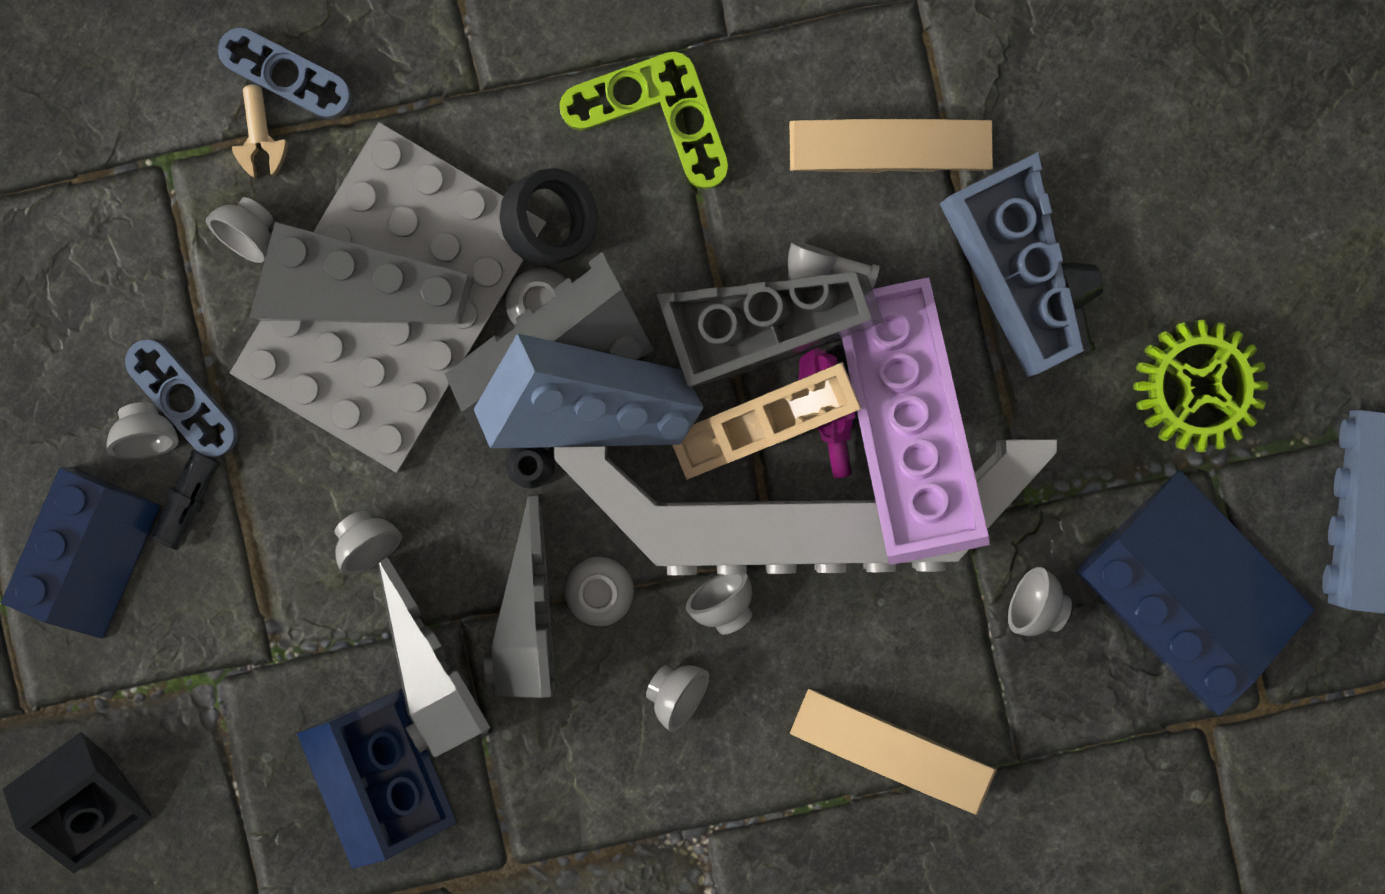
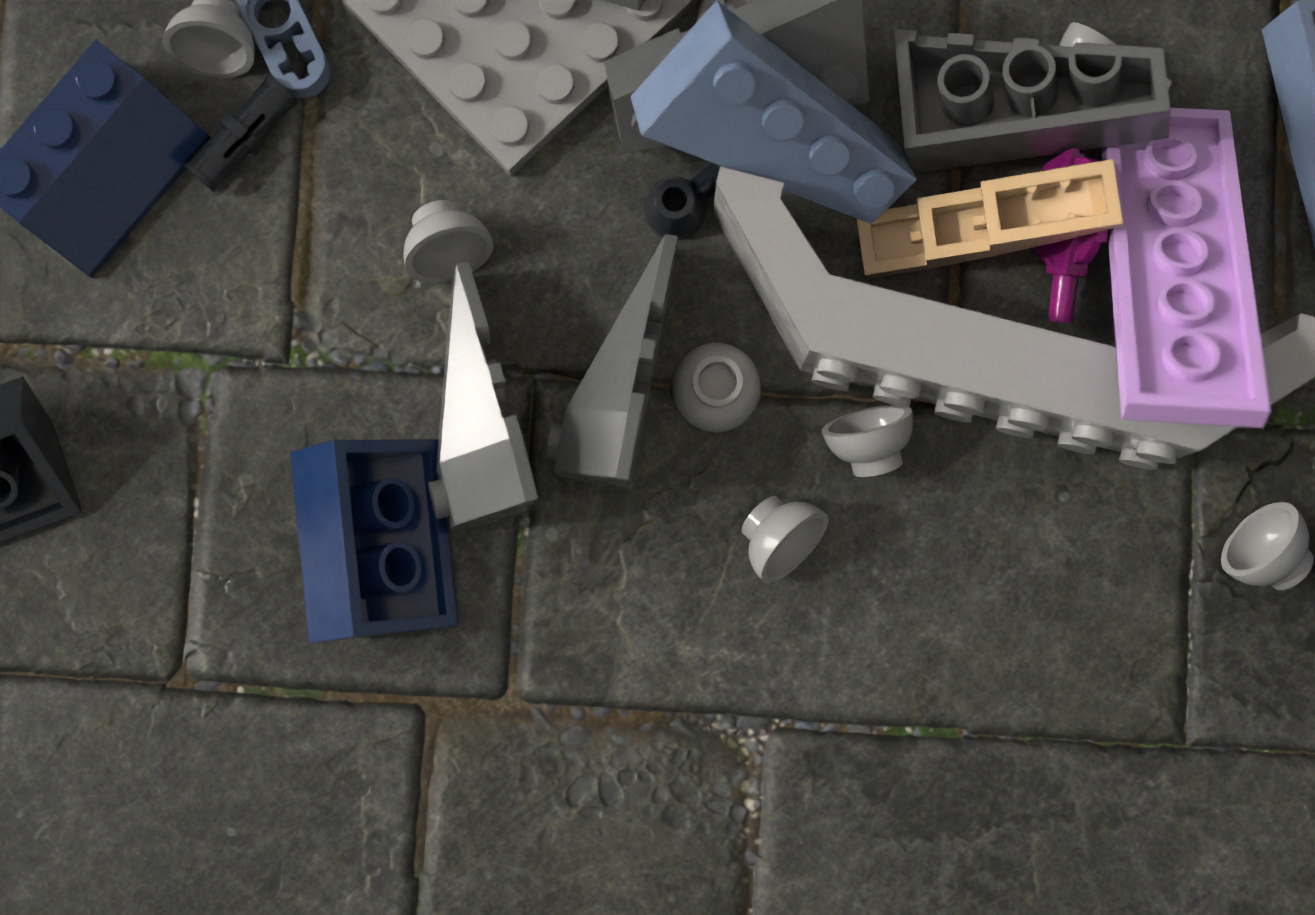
camera: 20 degrees right, 5 degrees down
tan slope [790,689,997,815] -> none

